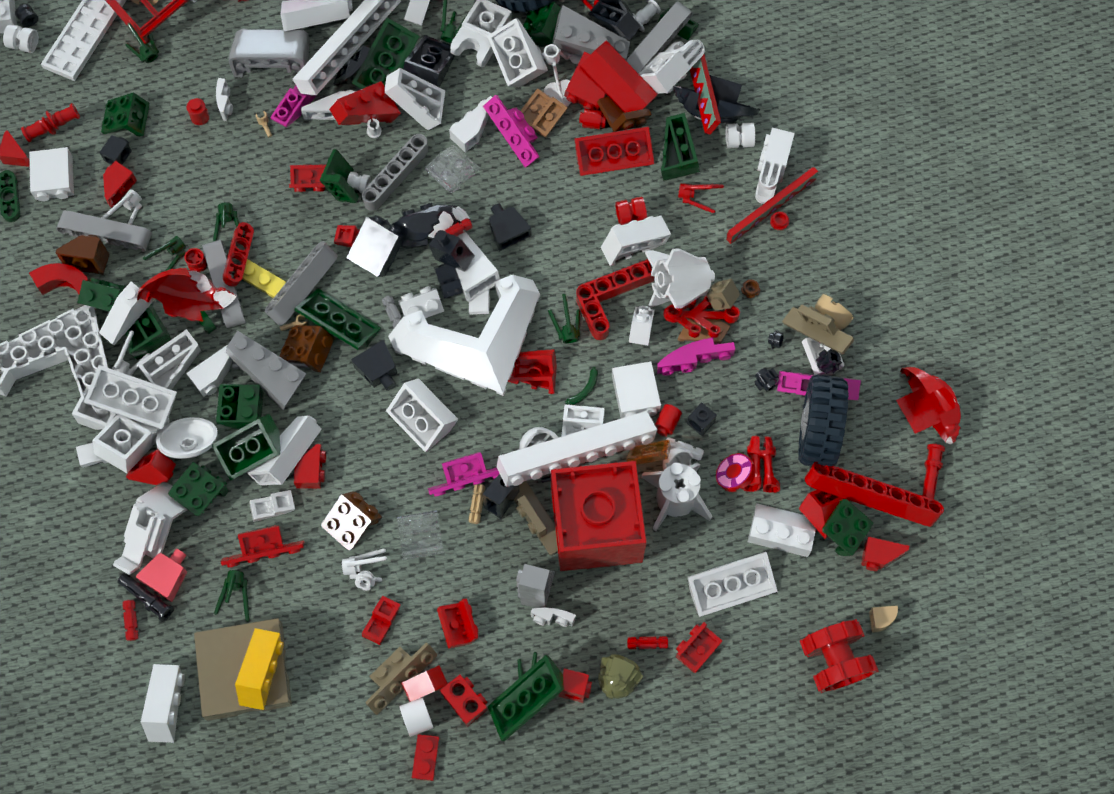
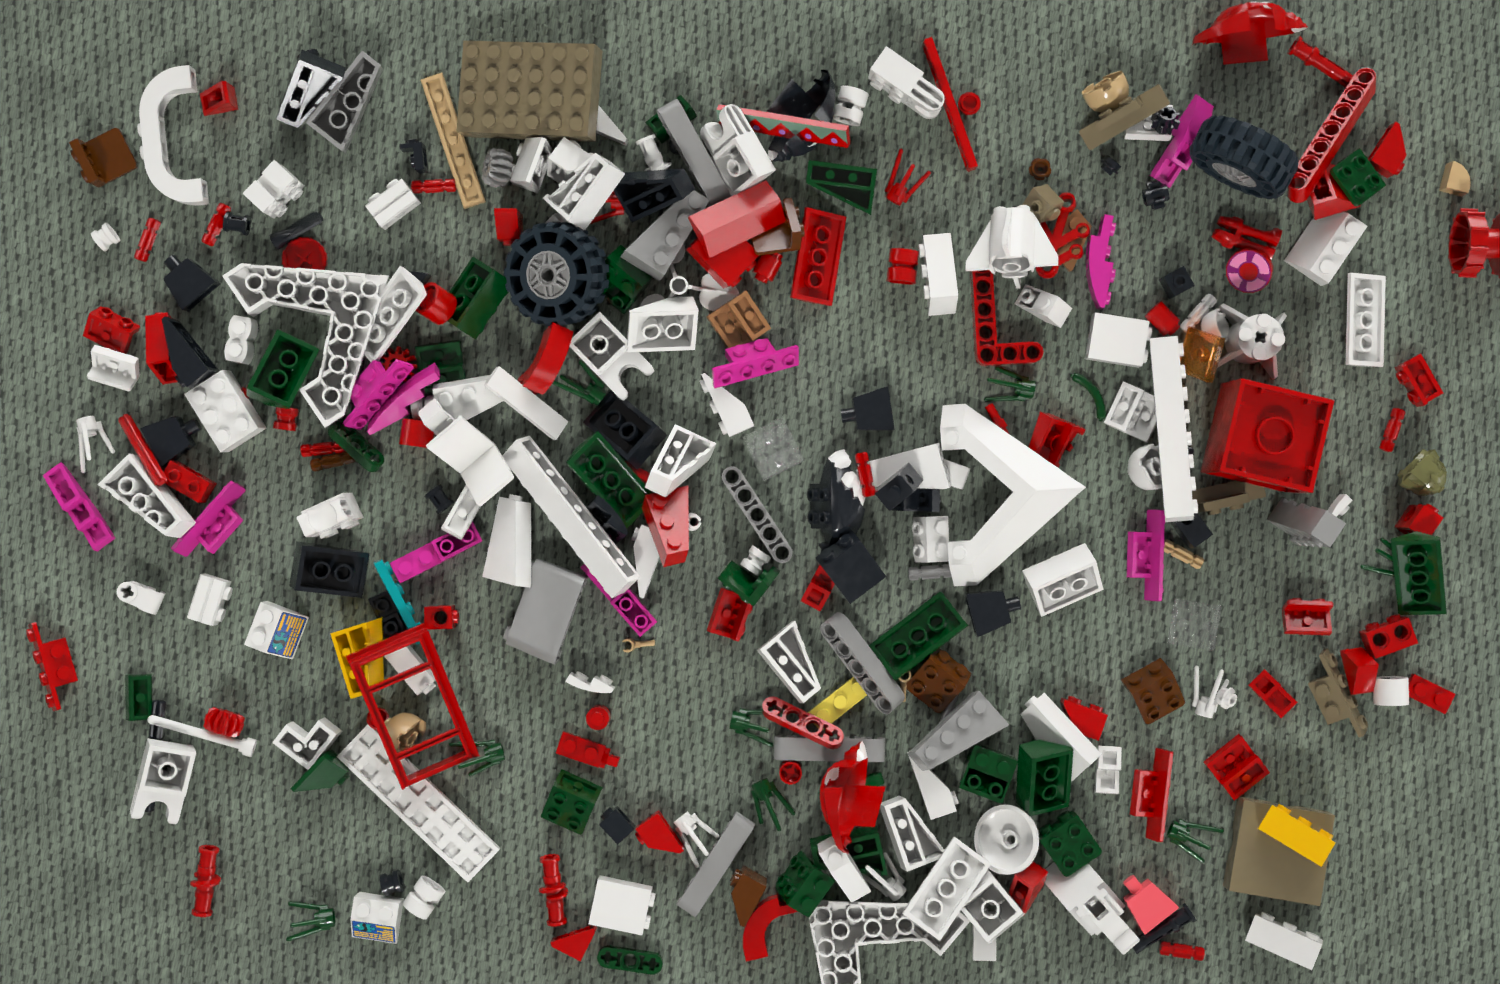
camera: 70 degrees left, 20 degrees up
none -> red hinge [556,731,620,768]
none -> white wedge [757,621,821,703]
none -> red bar [985,403,1009,434]
none -> red slope [1203,734,1270,801]

